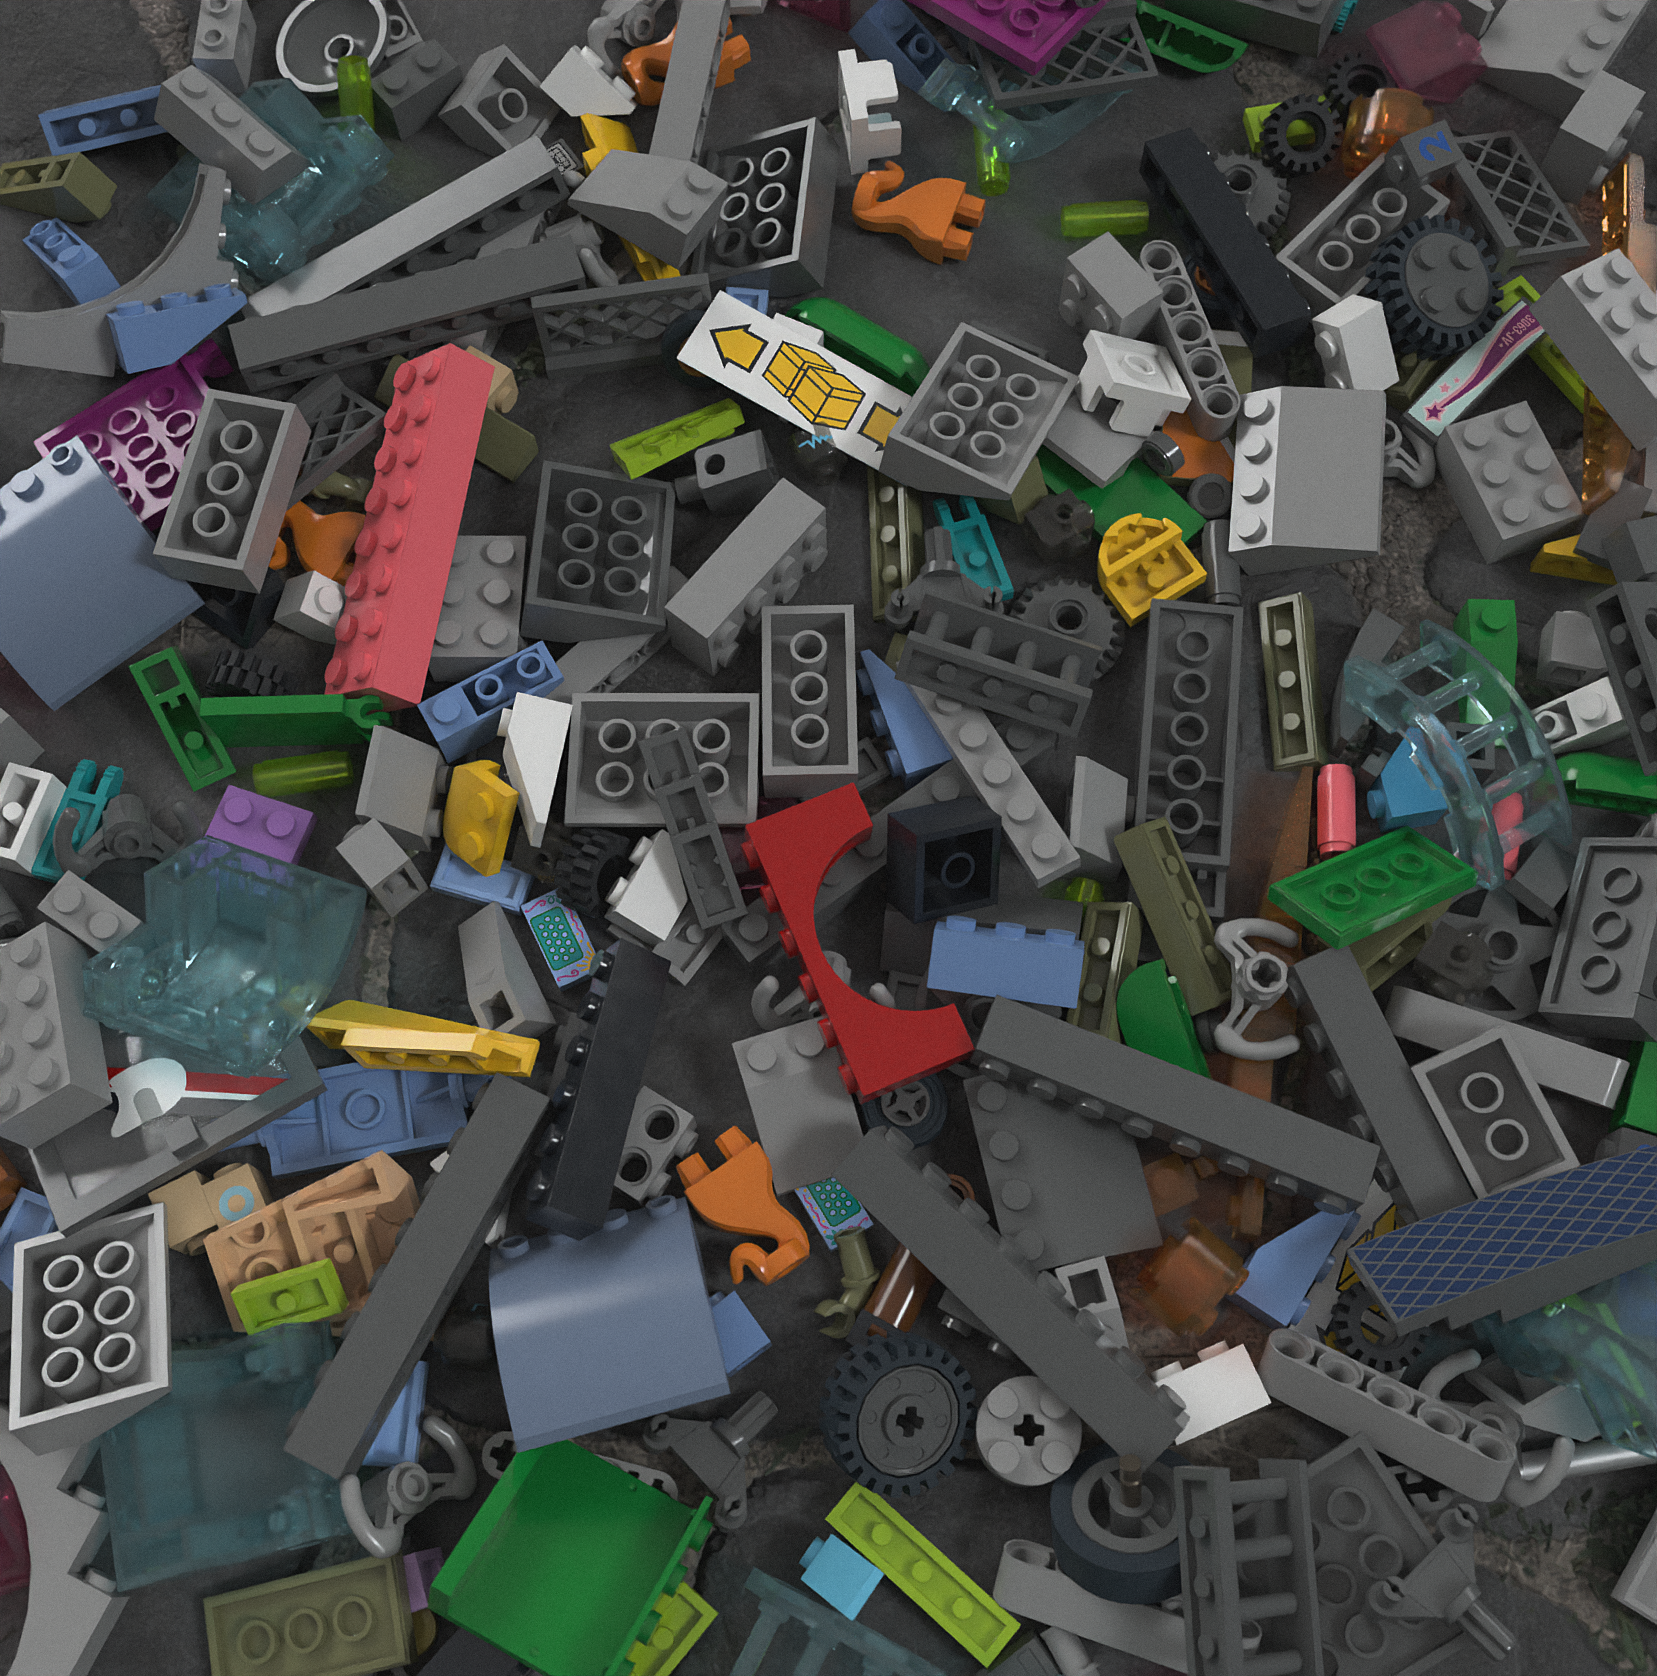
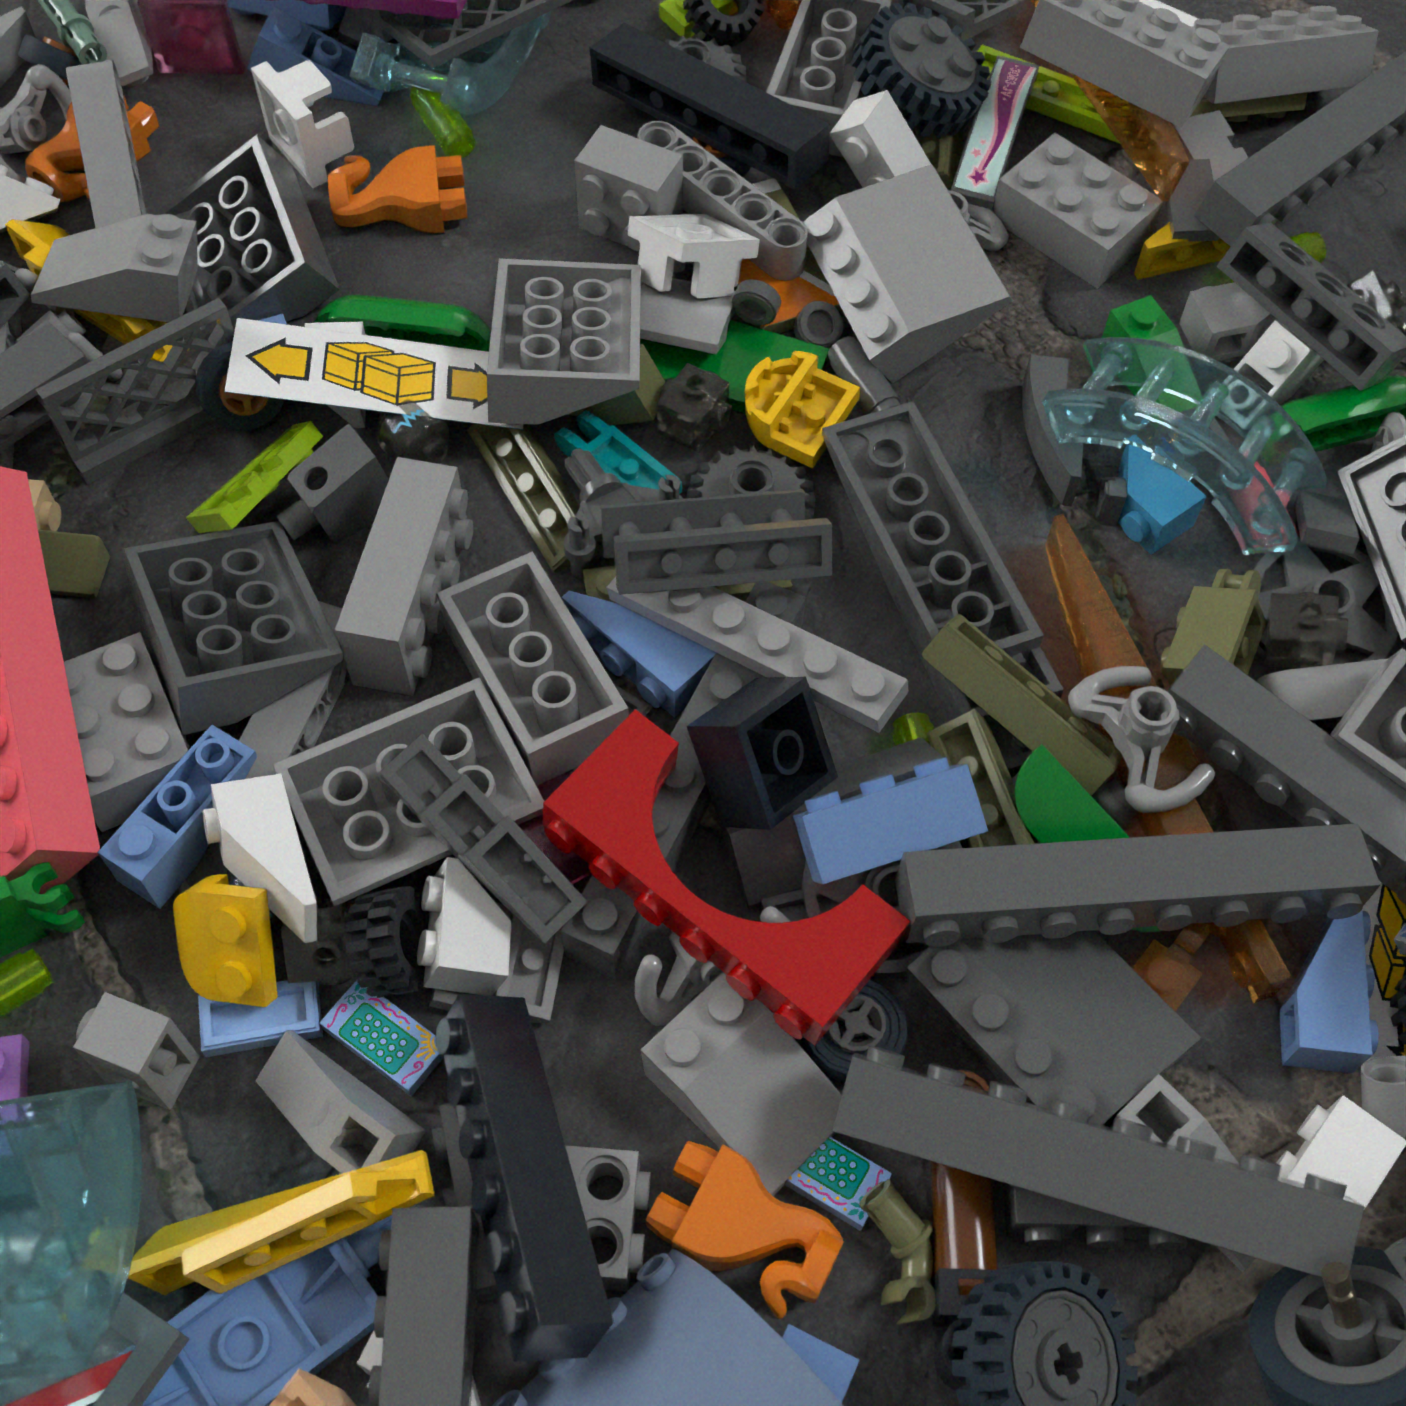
camera: 30 degrees left, 10 degrees down
light grey slope [355,725,452,852] -> none
light grey brick [973,1376,1082,1487] -> none
clear neon green piece [1060,199,1149,238] -> none
light grey slope [1061,756,1135,883] -> none
clear orange brick [1129,1217,1250,1337] -> none
olive slope [1258,592,1329,772] -> none
green tile [1267,825,1479,950] -> none
coral piece [1317,764,1356,861] -> none

